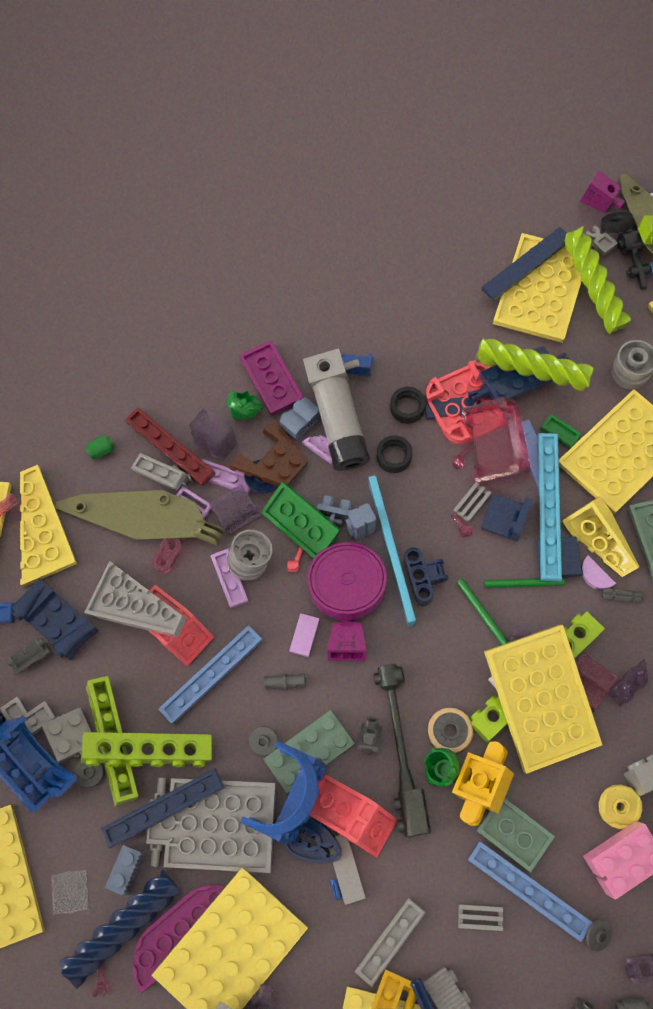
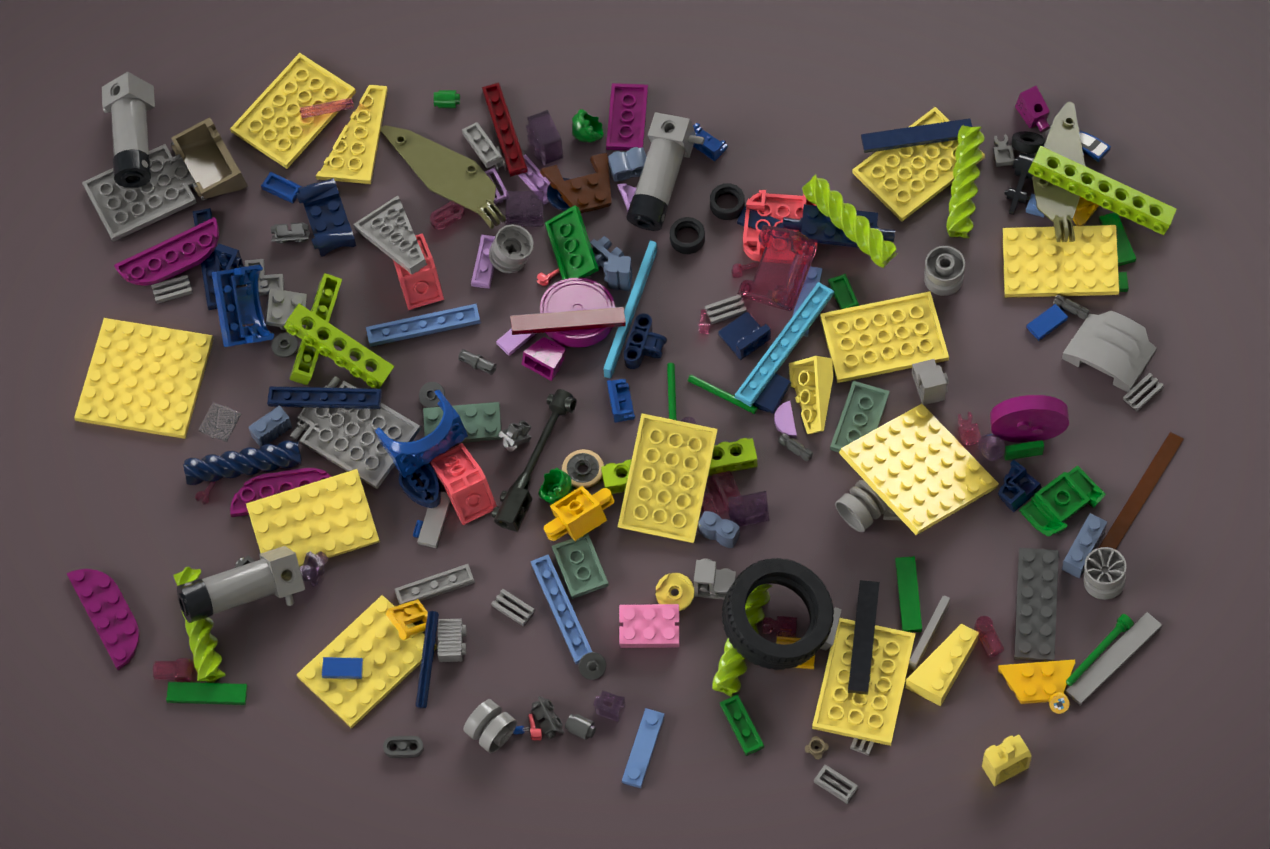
camera: 30 degrees right, 5 degrees down
none -> tile [510,307,626,335]
none -> blue hinge [607,379,635,423]
none -> sand blue brick [698,511,740,548]

